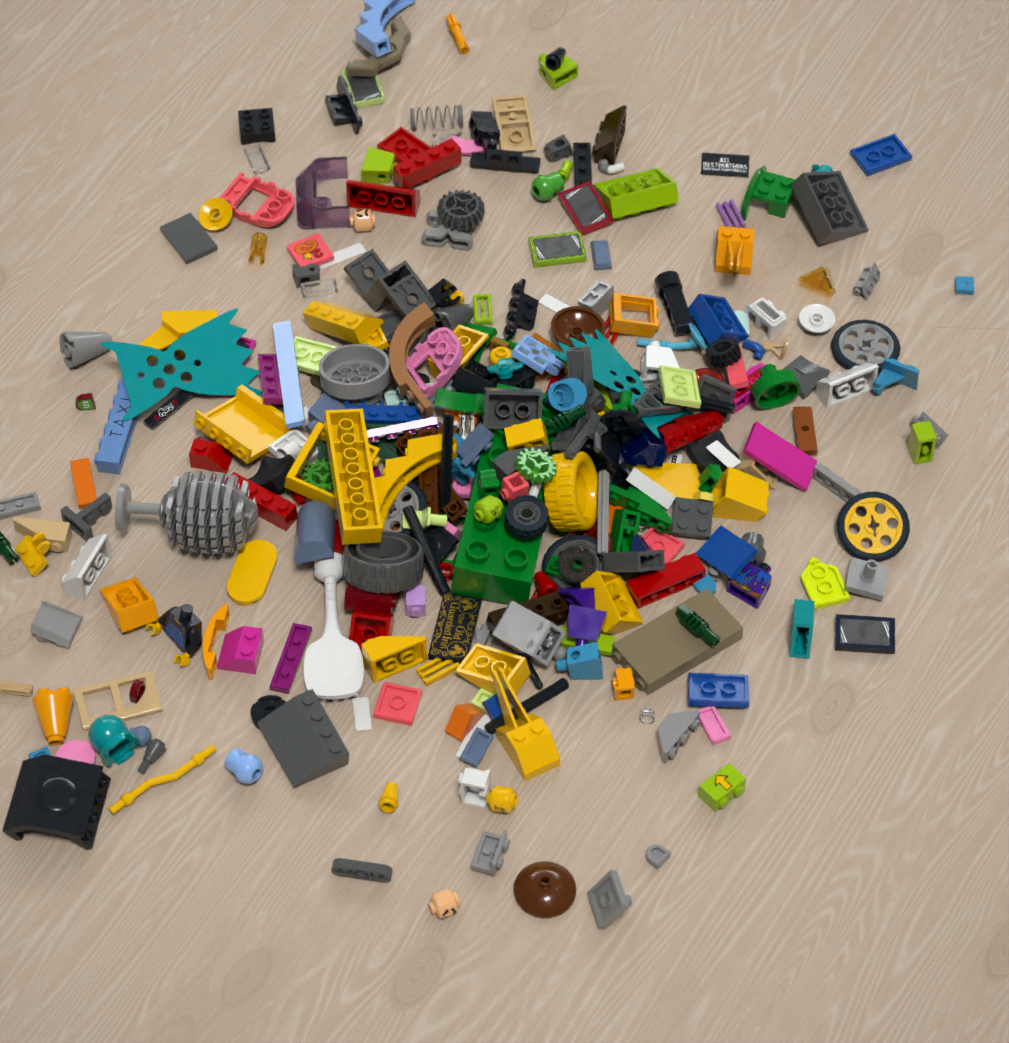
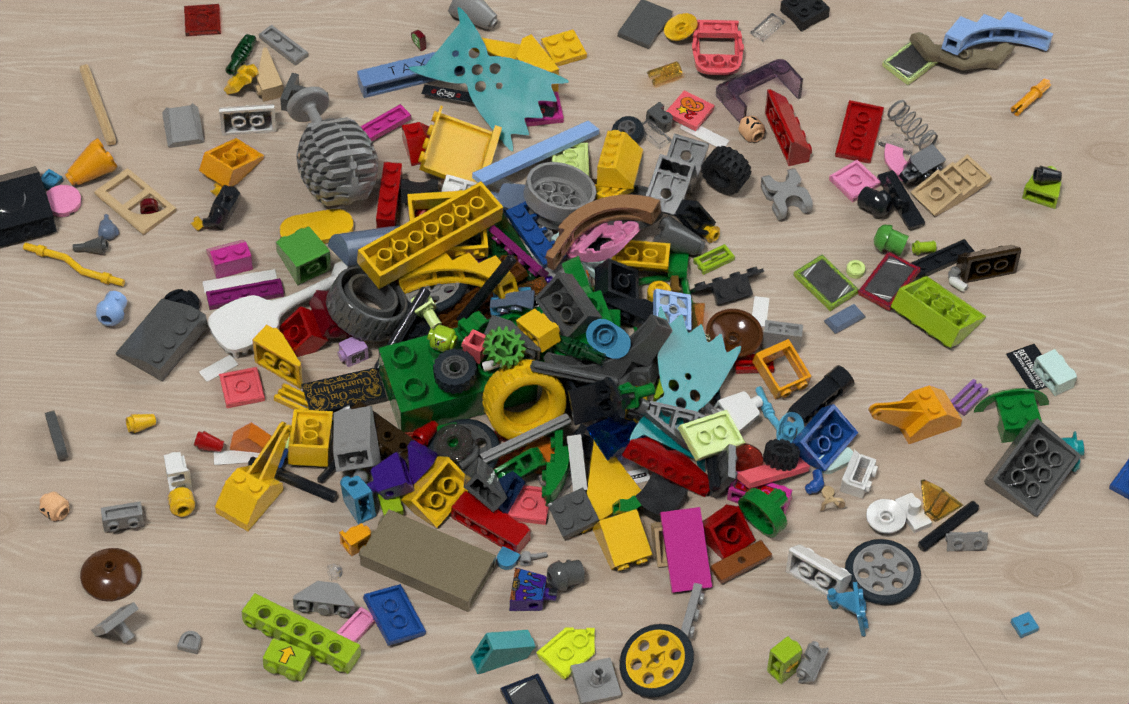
camera: 60 degrees right, 0 degrees up
orange tile [70,458,97,509] -> none
teal tile [88,714,139,766] -> none
light orange slope [203,604,230,680] -> none
magenta plate [257,354,282,405] -> none
black bracket [325,75,362,134] -> none
lime torso [361,147,396,183] -> none
red brick [393,138,462,189] -> none
dark grey gear [437,189,485,232] -> none
sand blue tile [459,727,494,768] -> none
teal plate [487,358,524,379] -> none
dark grey leg [543,134,573,162] -> none
dark grey bar [588,421,607,453] -> none
dark green hinge [676,604,721,648] -> none
light yellow tile [693,491,715,502] -> none
blue tile [695,525,758,580] -> none
white sticker [706,440,741,468] -> none
dark grey plate [783,355,830,400] -> none
none -> red cone [194,431,225,452]
none -> white sticker [202,269,277,293]
none -> lime brick [241,593,361,674]
none -> bright green slope [276,226,331,286]
none -> dark pink plate [360,104,411,141]
none -> yellow plate [541,29,587,67]
none -> black wheel [612,116,644,144]
none -> black tyre [701,146,752,195]
none -> red slope [702,504,755,559]
none -> bright pink tile [829,160,881,203]
none -> yellowish green tile [846,260,865,279]
none -> black piece [857,186,893,217]
none -> white tile [895,493,932,534]
none -> black axle [918,501,979,551]
none -> light aqua brick [1033,349,1077,396]

